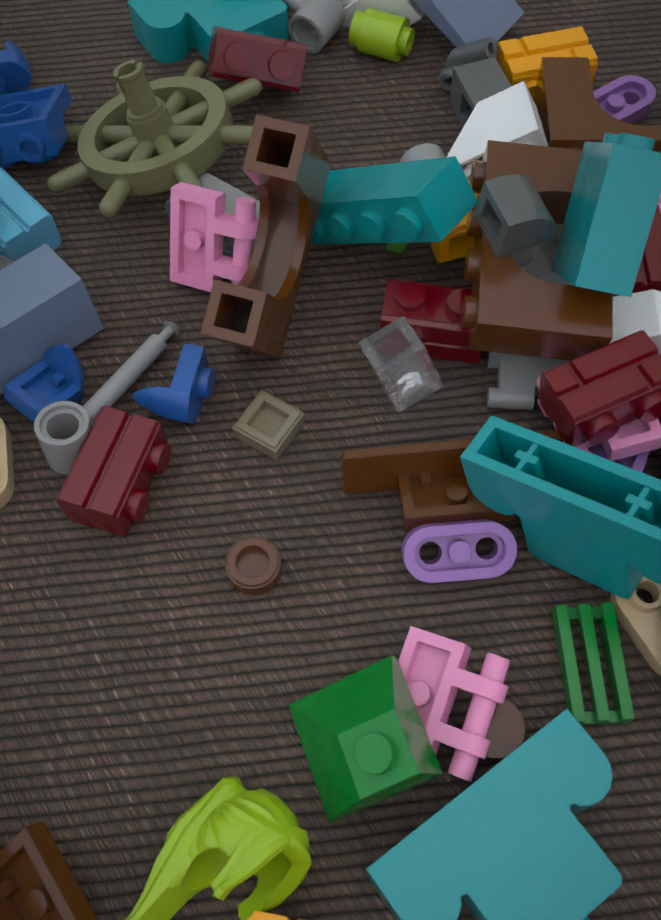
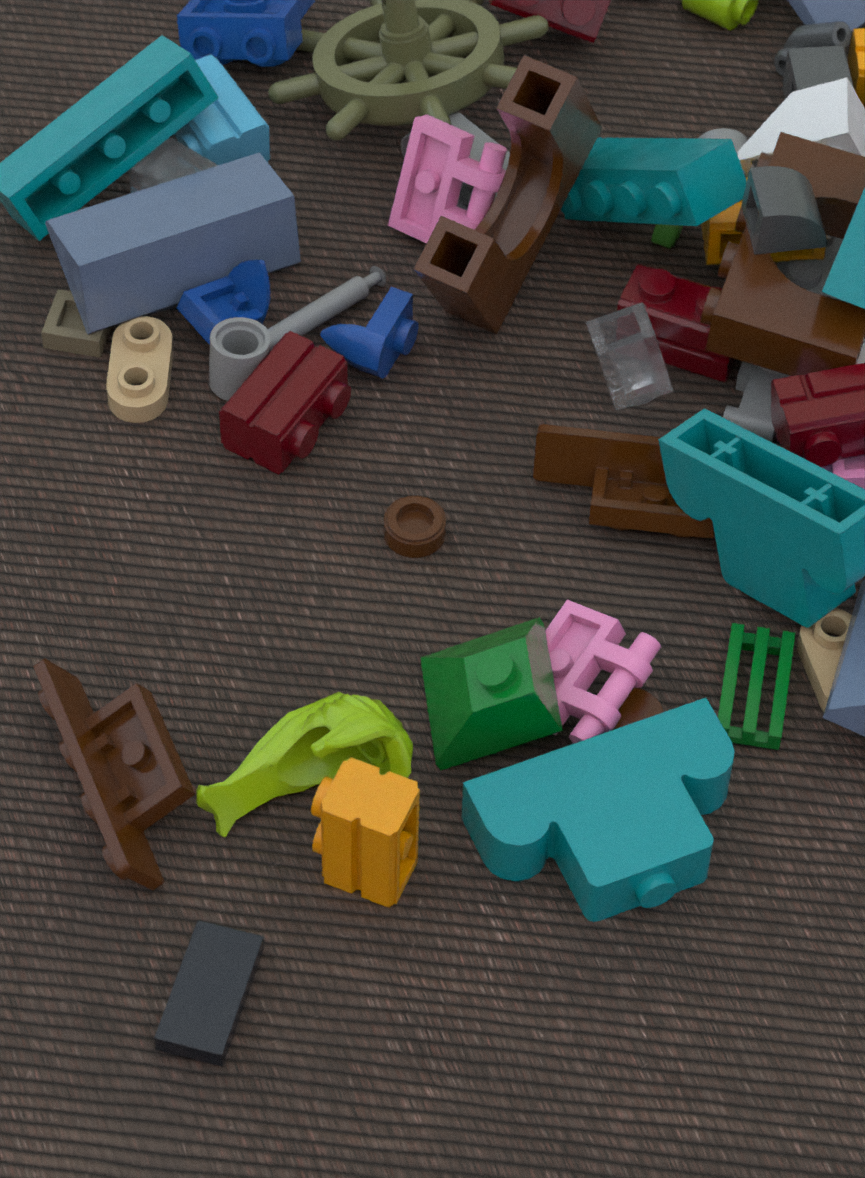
camera: 10 degrees right, 10 degrees down
dark tan tile [232,390,305,461] -> none
medium lavender plate [401,519,517,583] -> none

